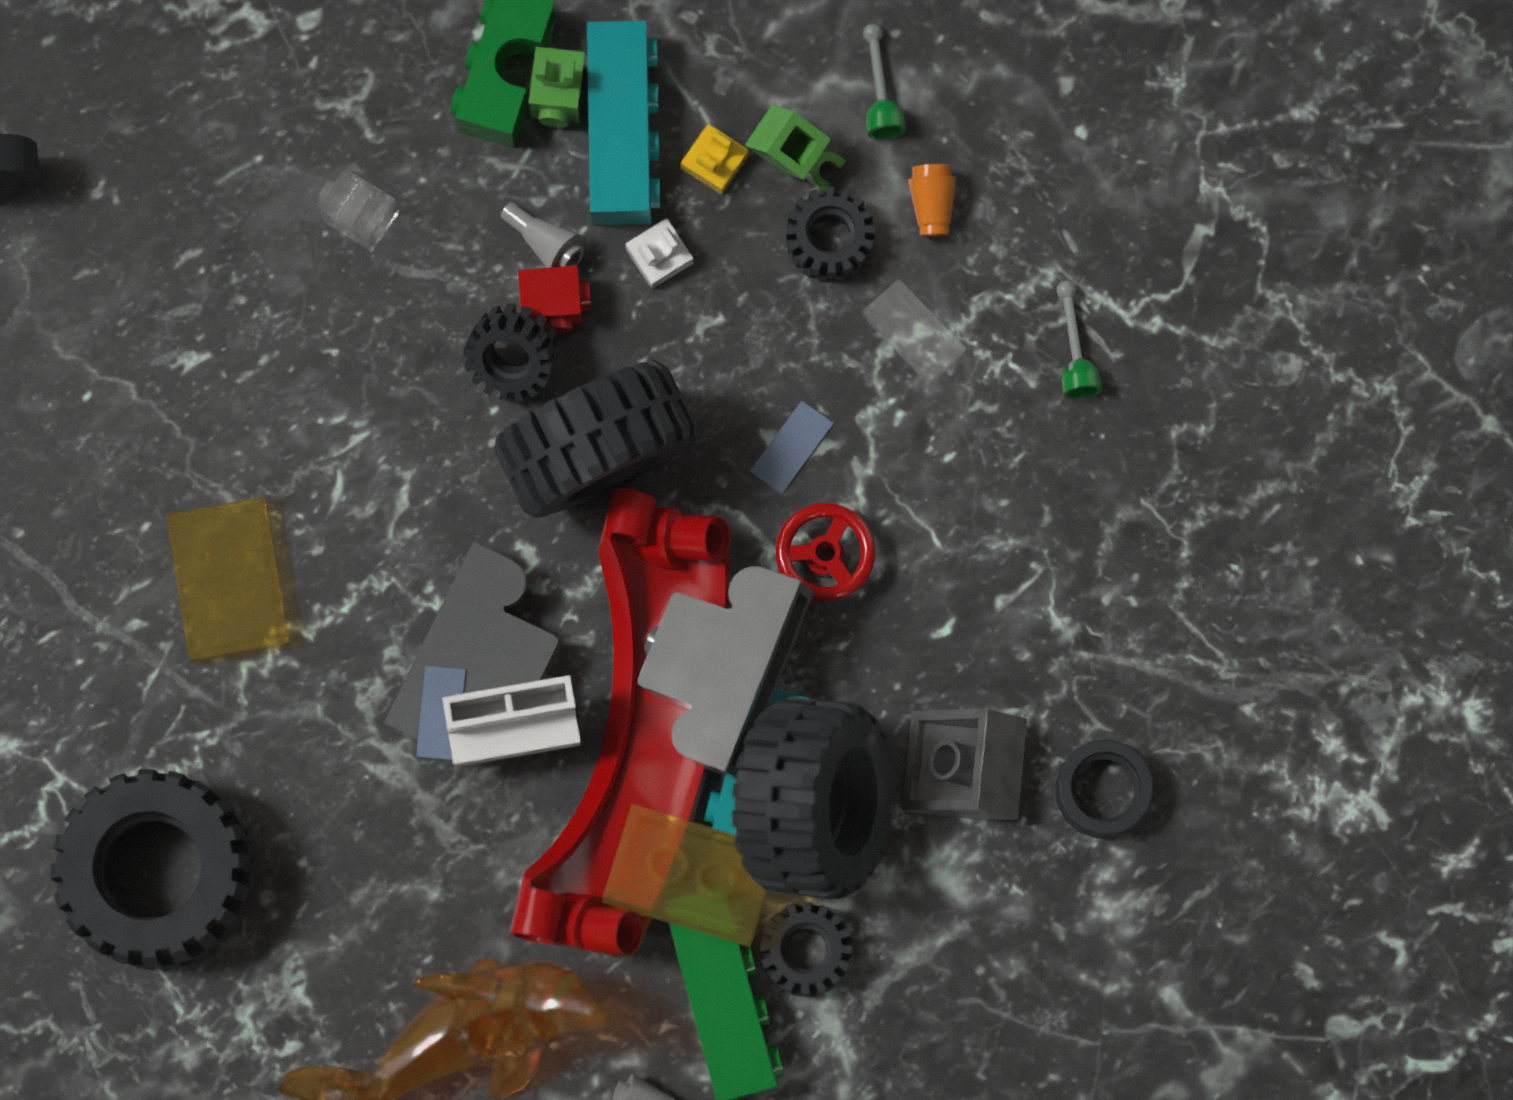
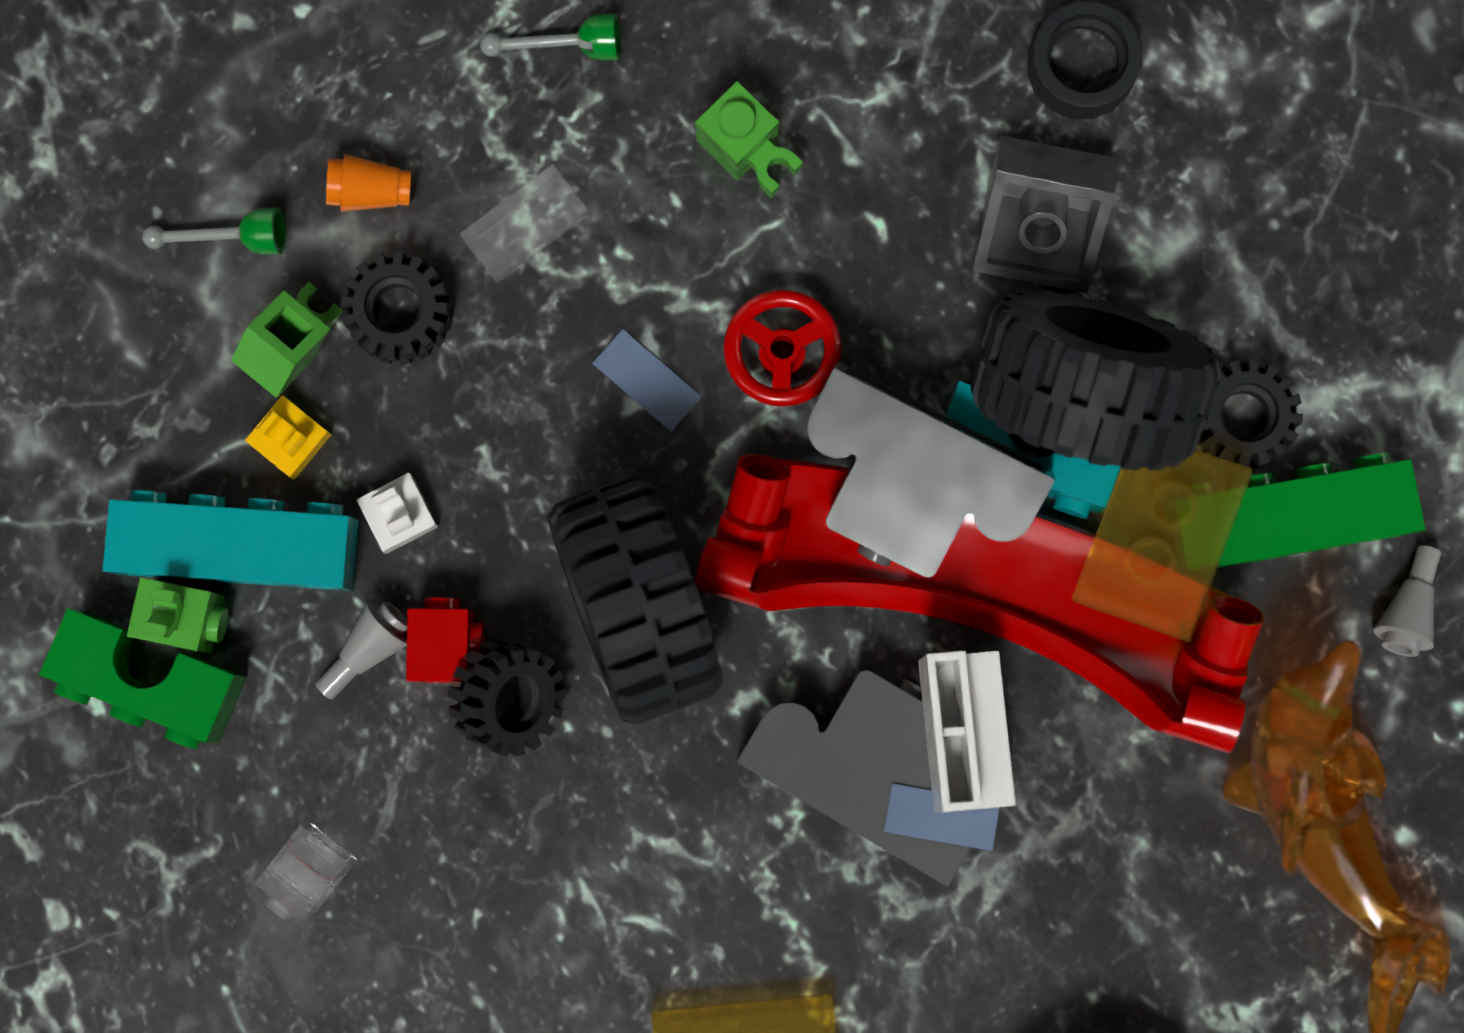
camera: 80 degrees left, 5 degrees up
none -> bright green brick [695,81,803,198]

